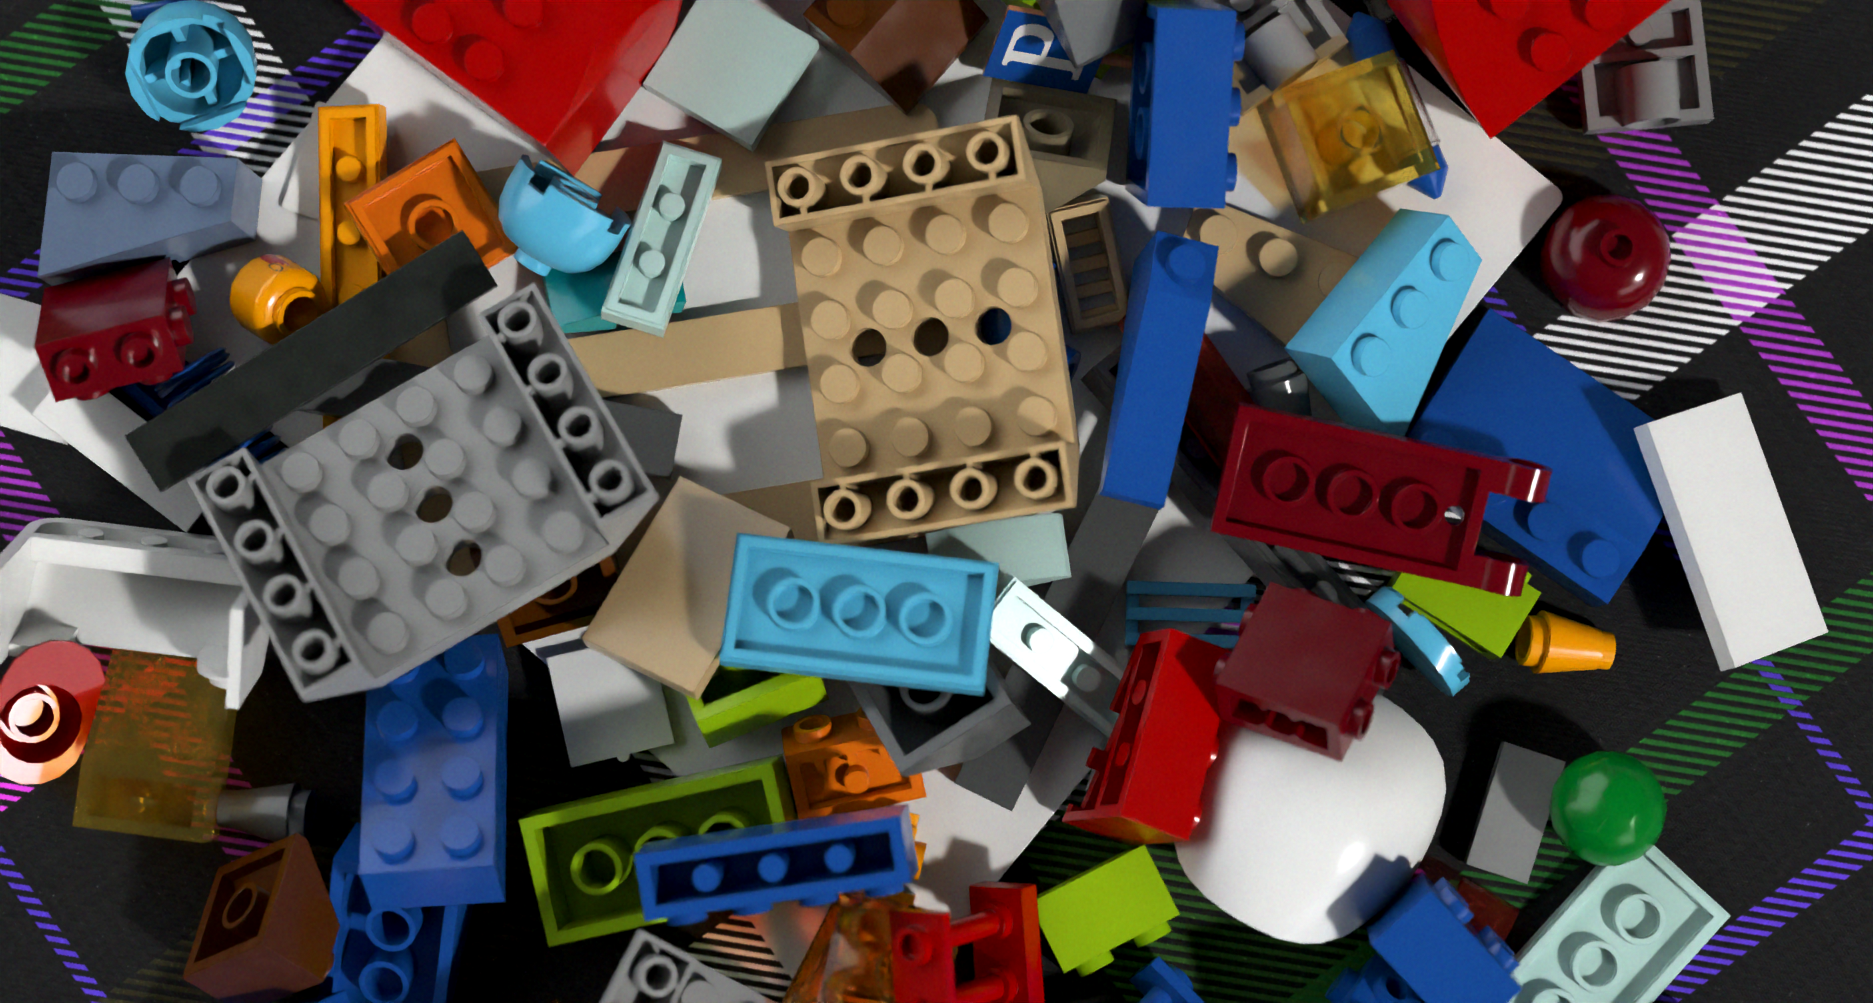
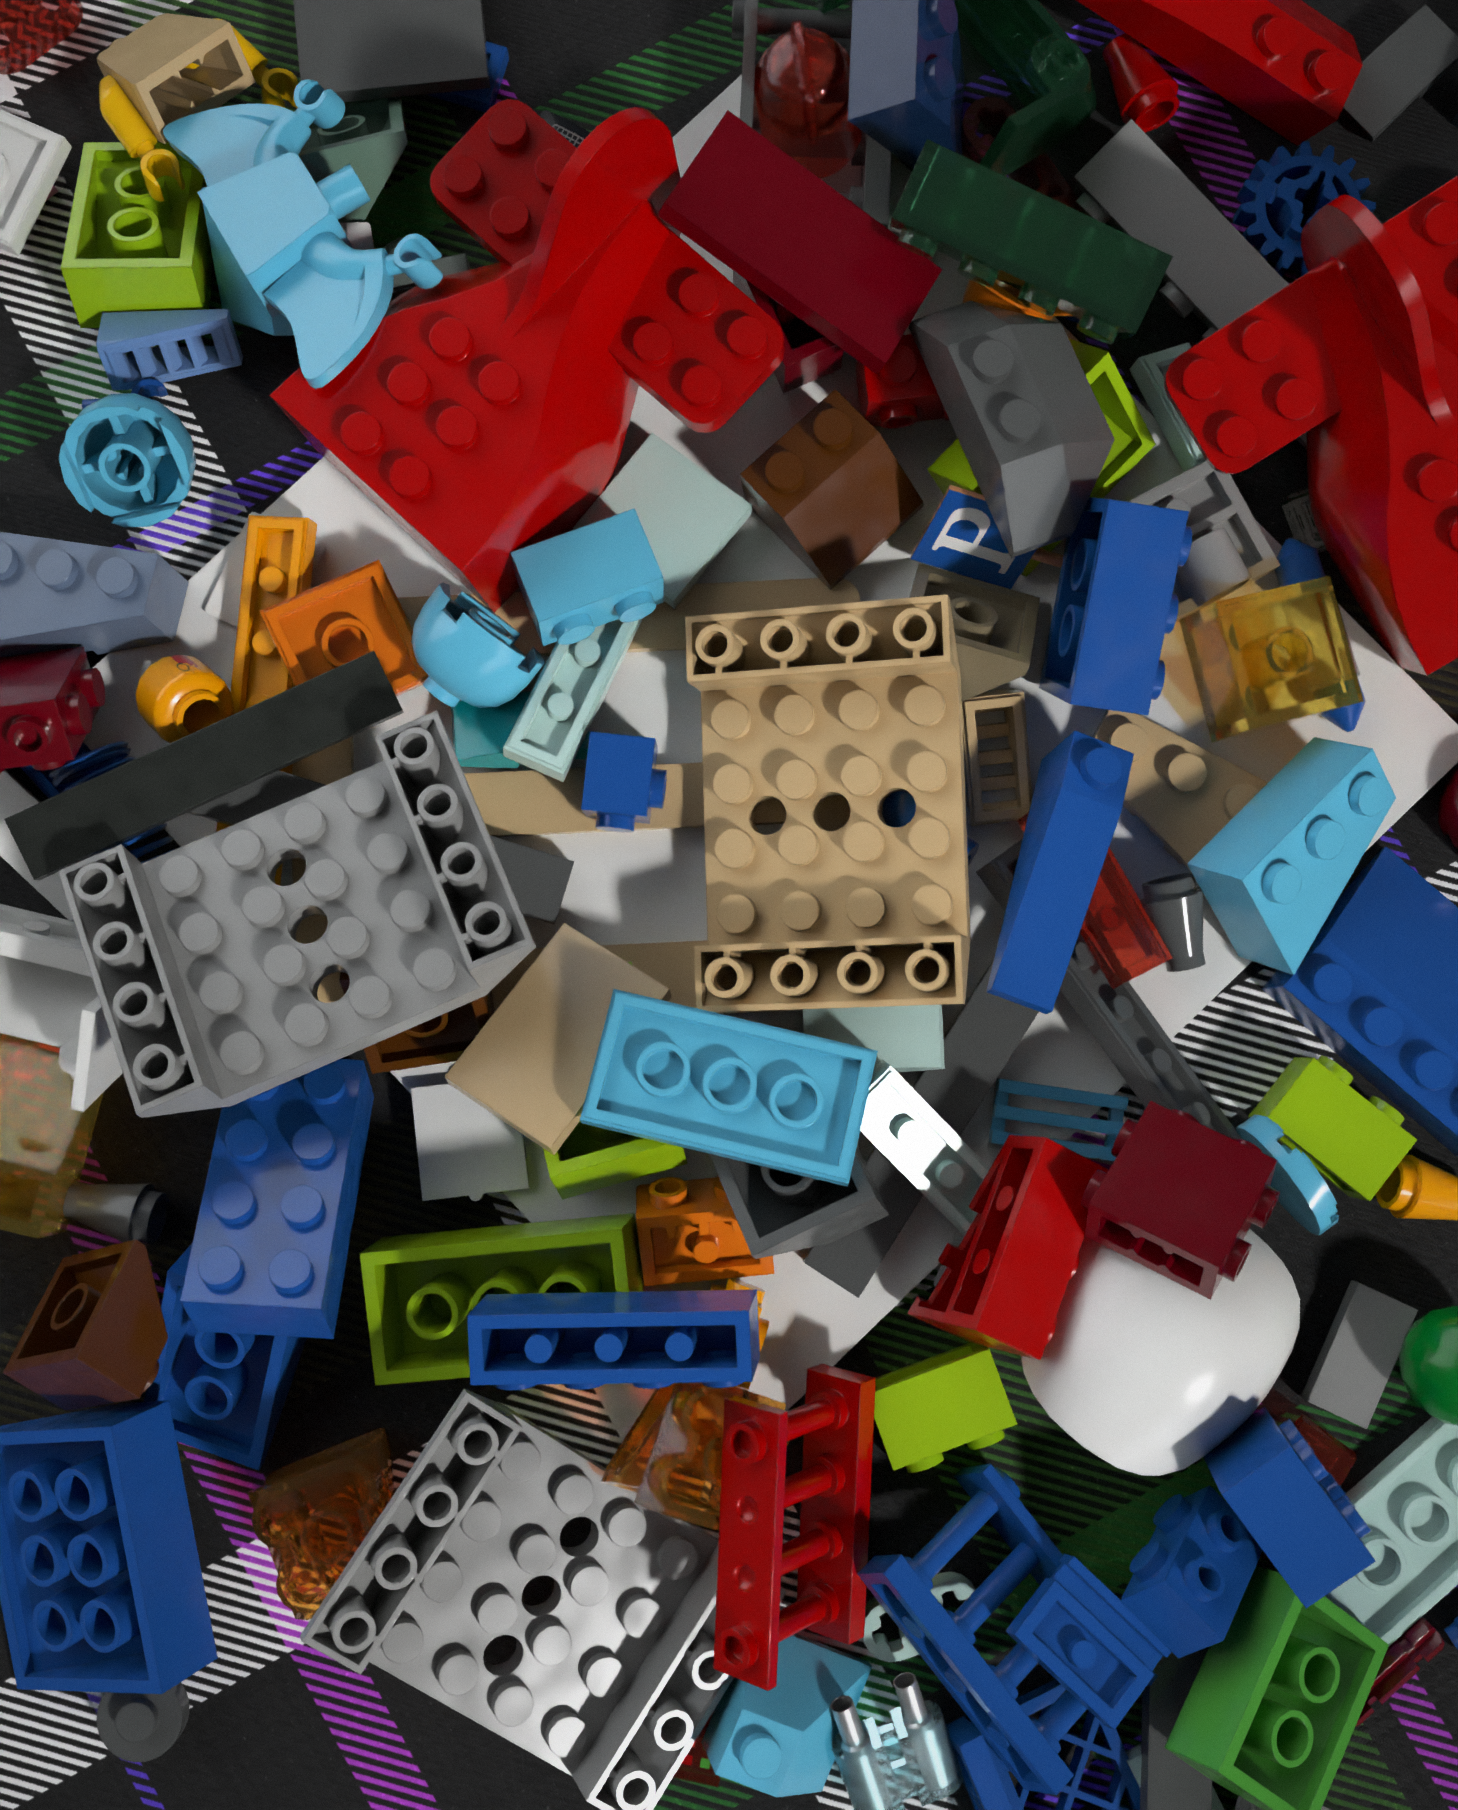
camera: 10 degrees right, 0 degrees up
dark red hinge [1209,401,1553,597] -> none
none -> medium azure brick [511,508,664,646]
none -> blue brick [581,731,667,833]

